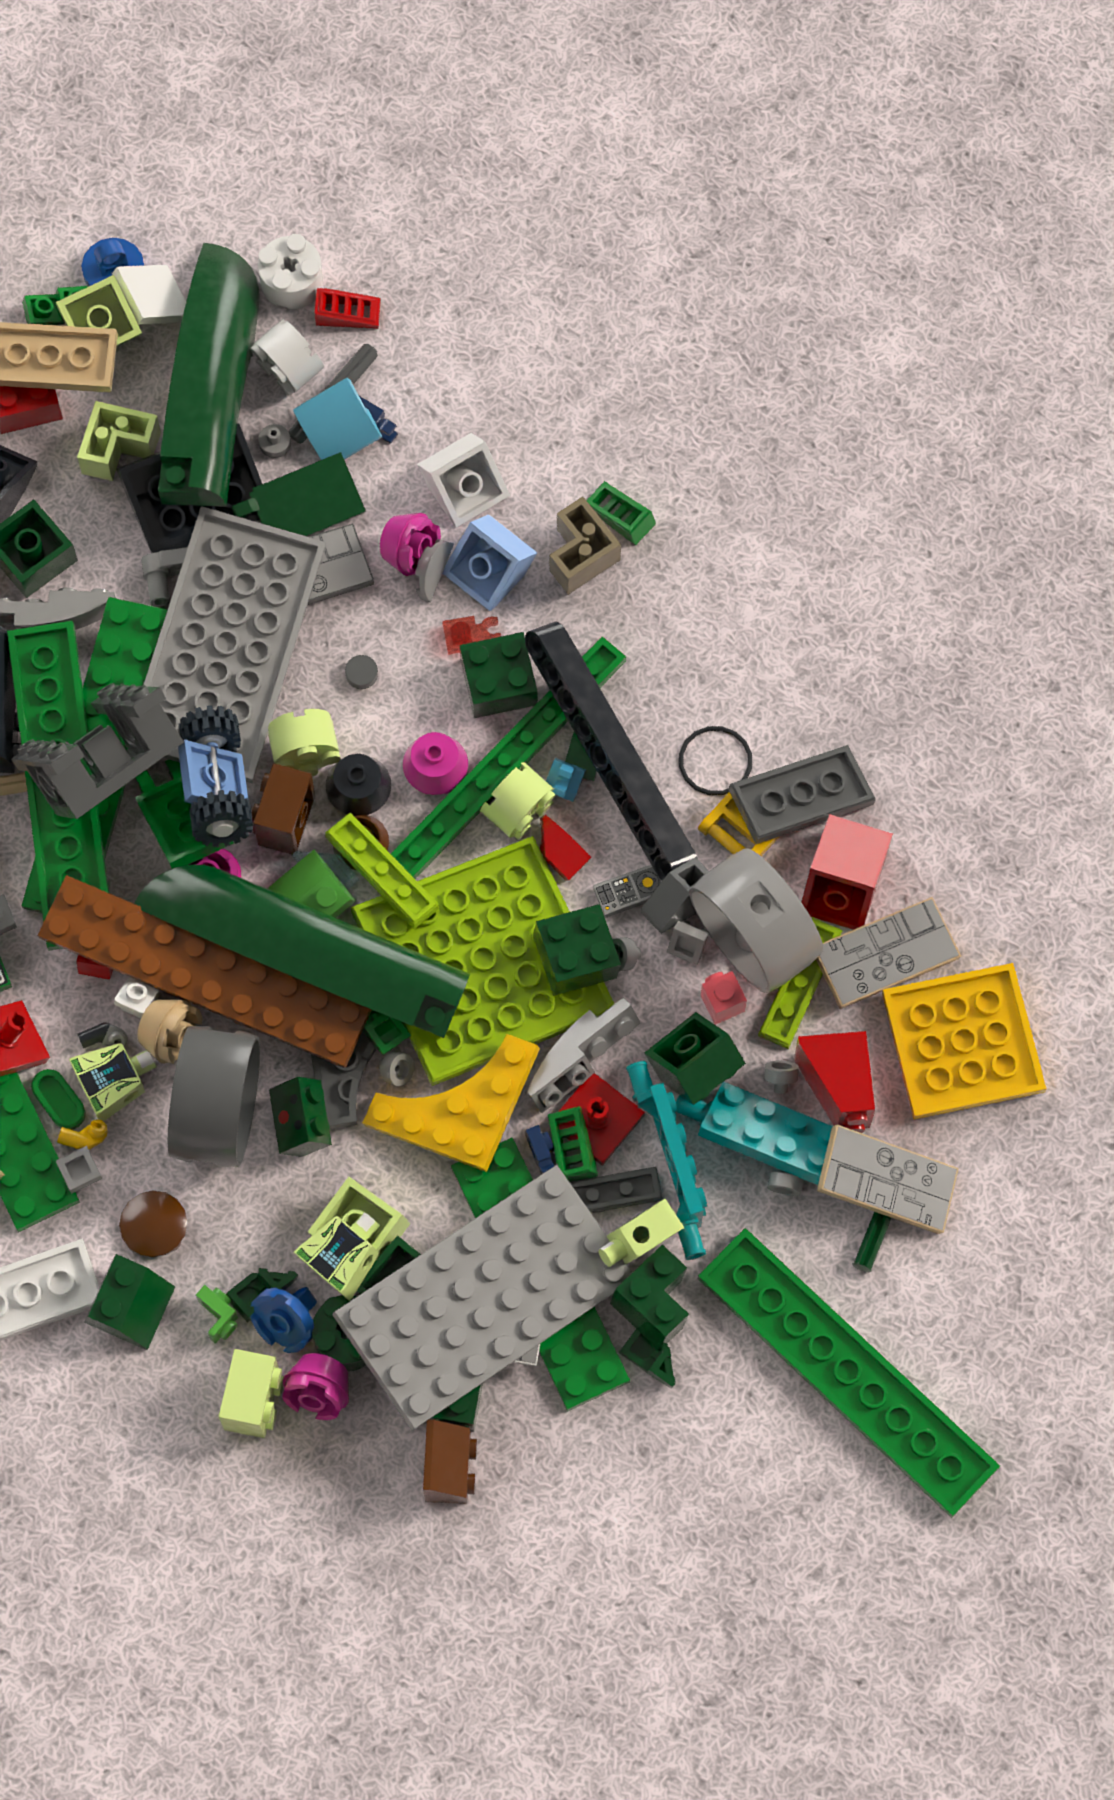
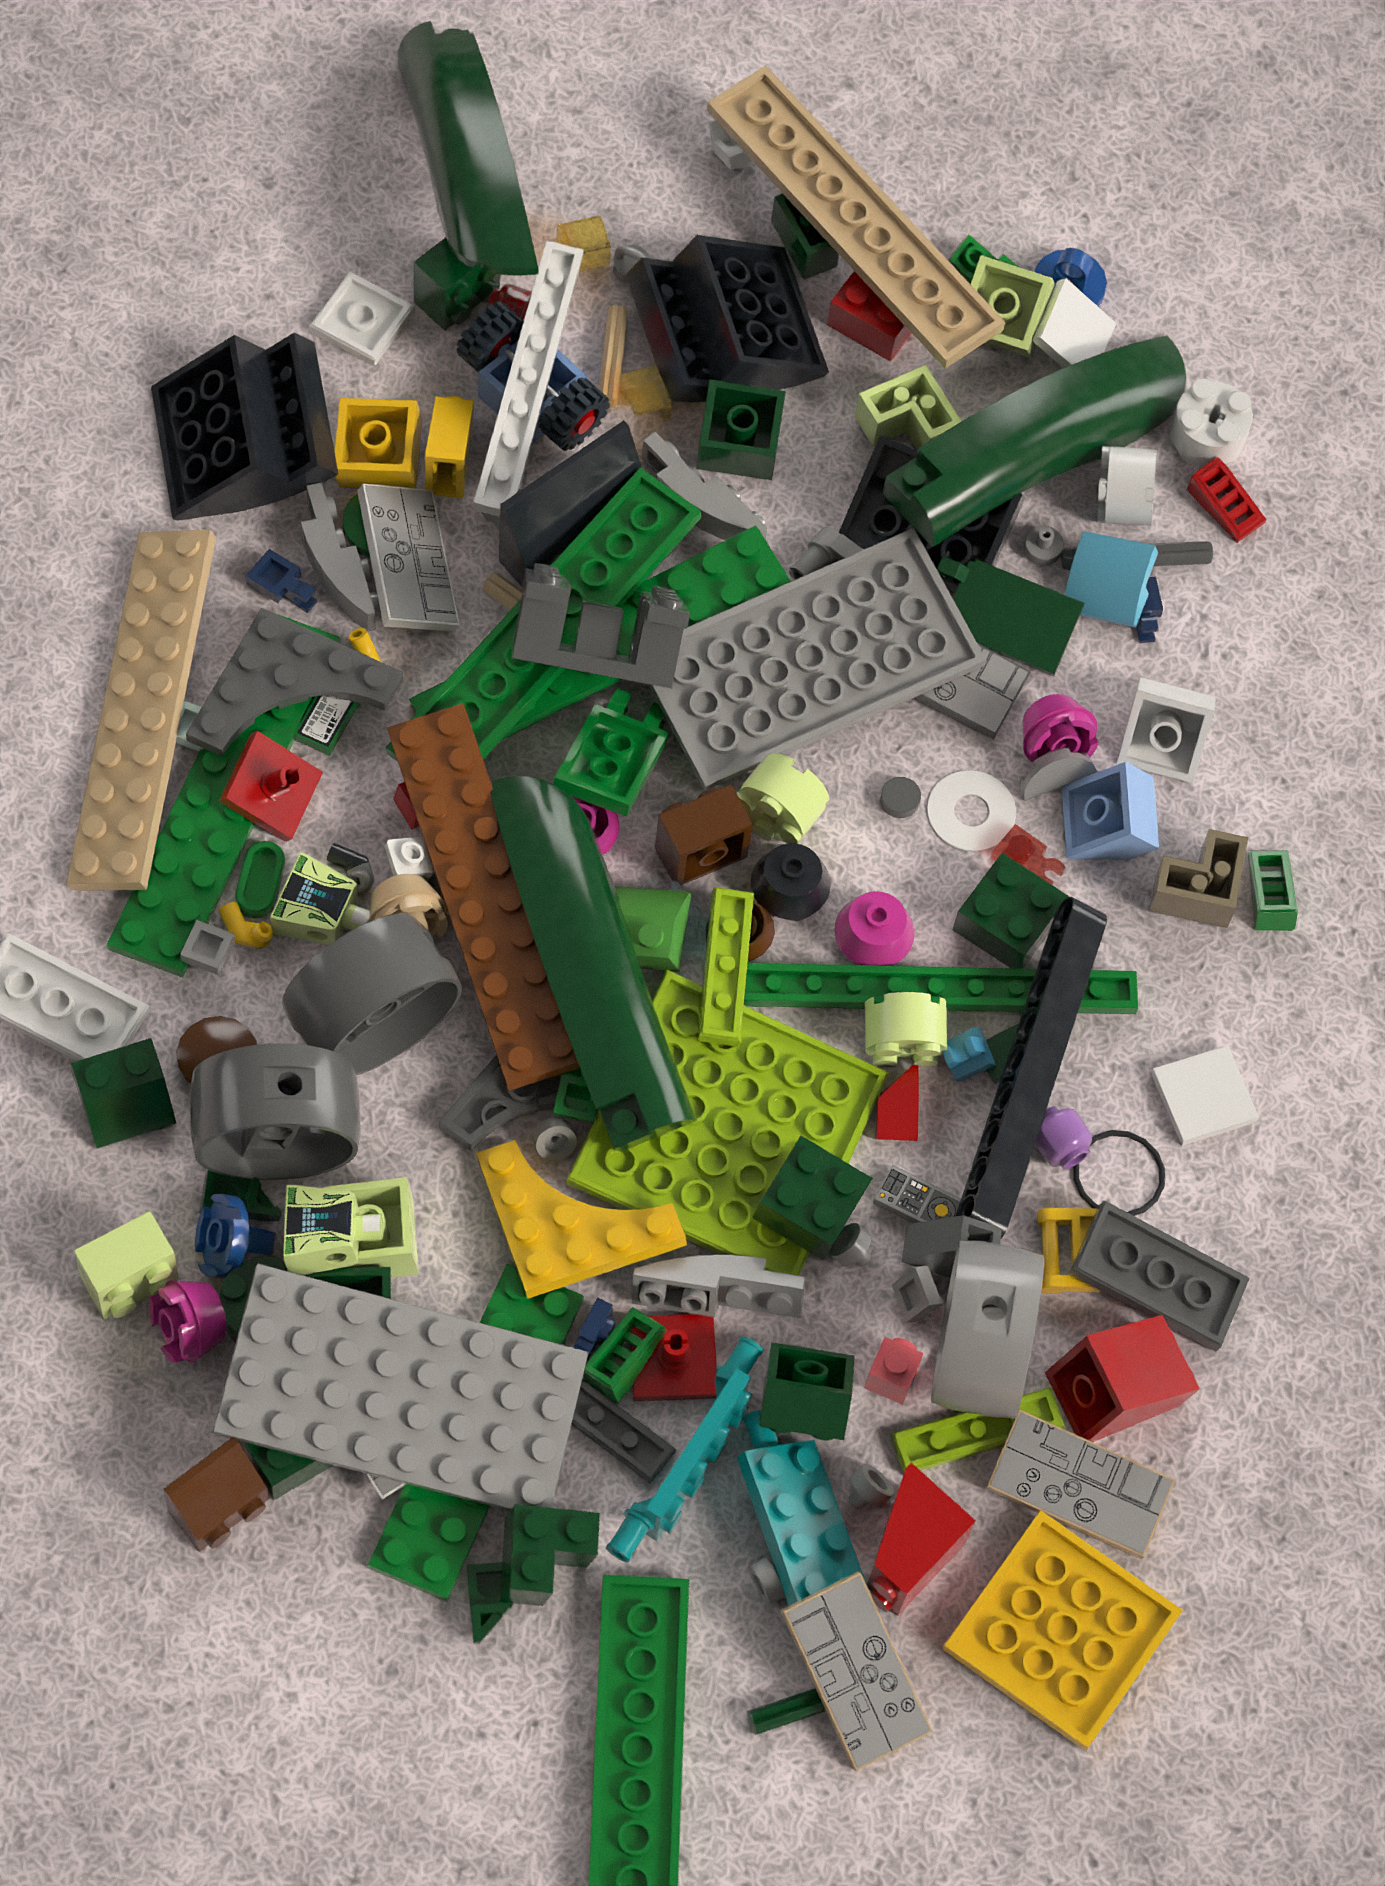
camera: 40 degrees right, 5 degrees down
plate [178,705,253,847] -> none
bright green bracket [196,1285,238,1344] -> none
dark green brick [269,1077,332,1157] -> none
yellowish green torso [598,1199,684,1267] -> none
none -> dark grey cylinder [190,1044,361,1180]
none -> white gear [927,770,1016,852]
none -> medium lavender head [1035,1106,1092,1170]
none -> white tile [1151,1045,1259,1146]

